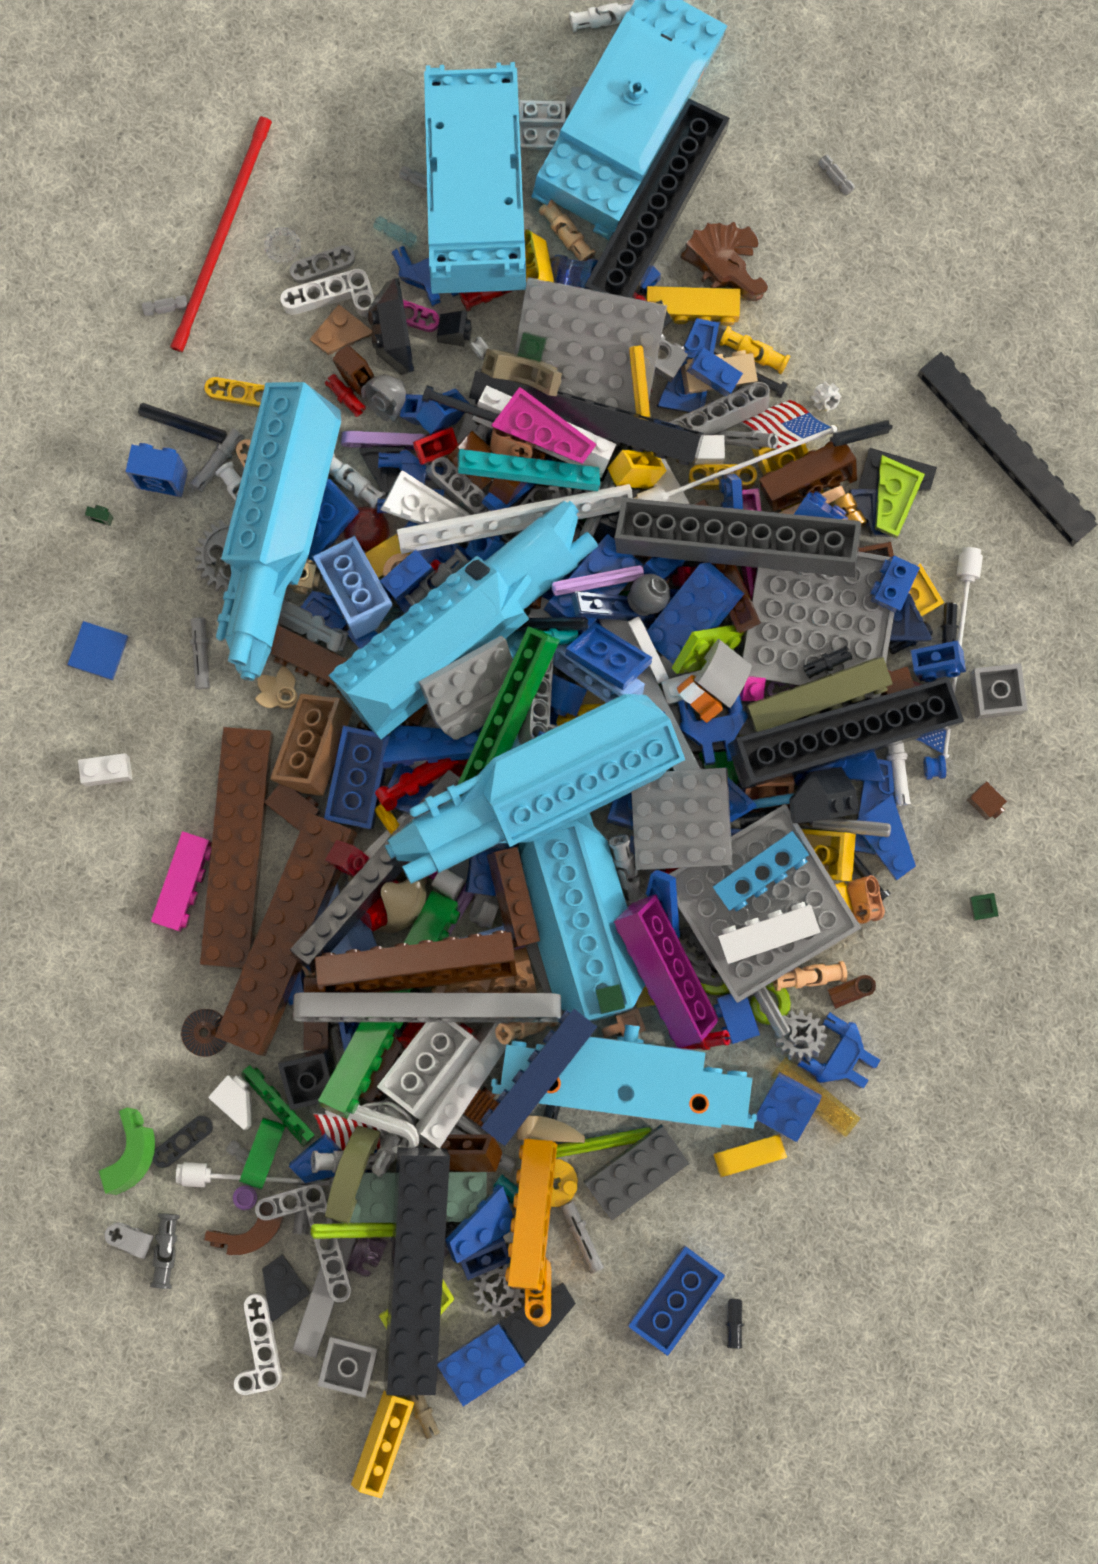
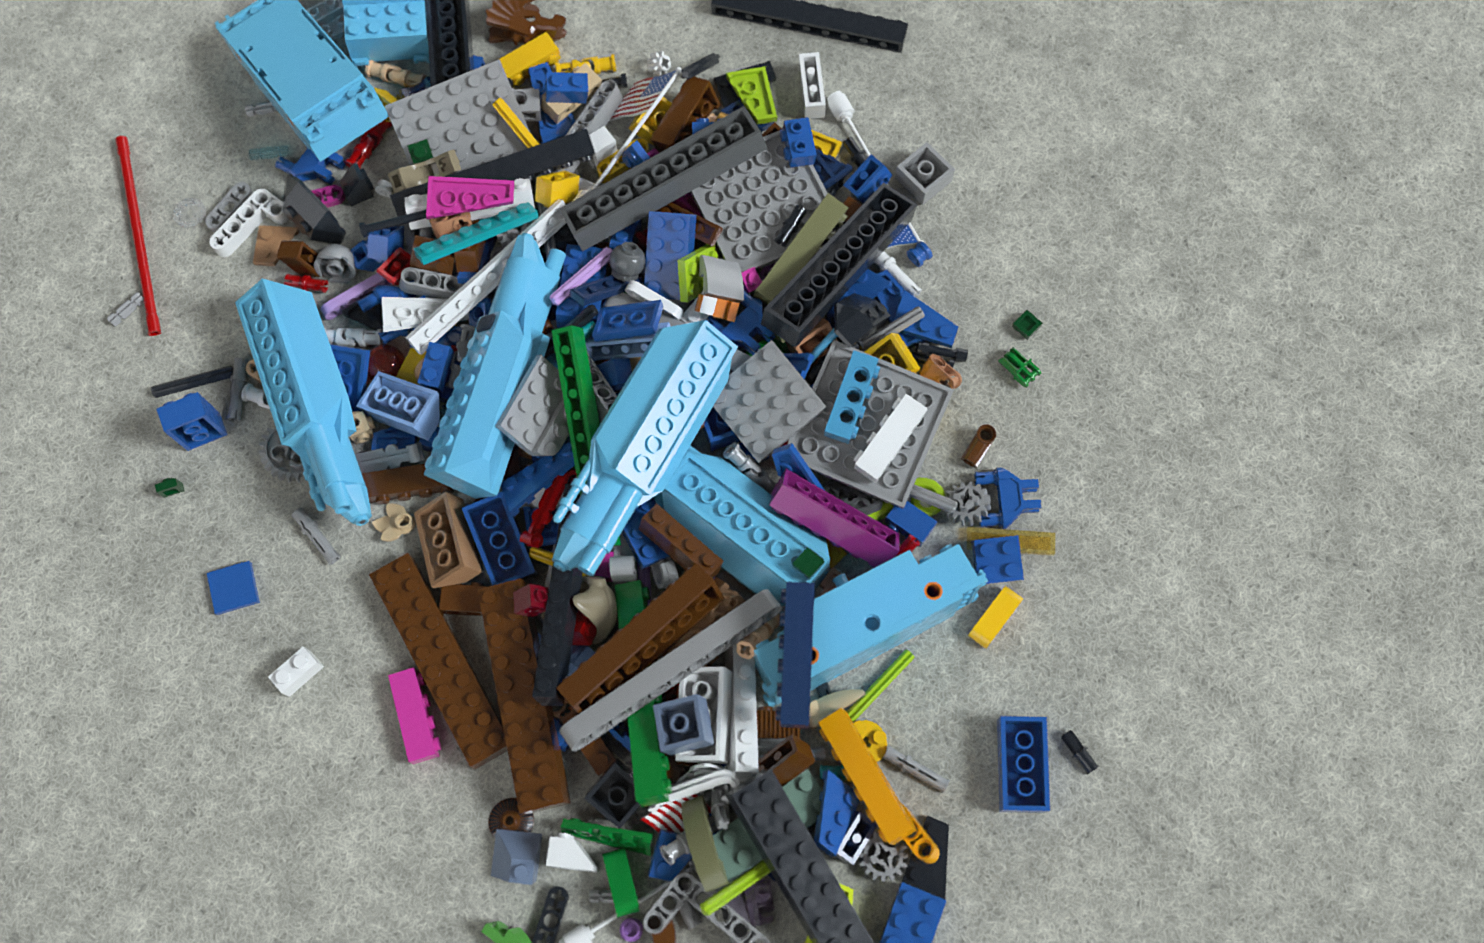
camera: 30 degrees left, 10 degrees down
yellow beam [204,377,265,408] -> none
dark grey plate [583,1124,690,1221] -> none
light grey pin [718,430,778,449] -> none
light nougat piece [773,961,847,991] -> none
reddish brown brick [967,781,1007,820] -> none
none -> sand blue slope [491,828,543,885]
none -> sand blue brick [653,694,714,755]
none -> white brick [799,52,826,119]
none -> black bar [915,341,968,362]
none -> green arm [998,347,1042,388]

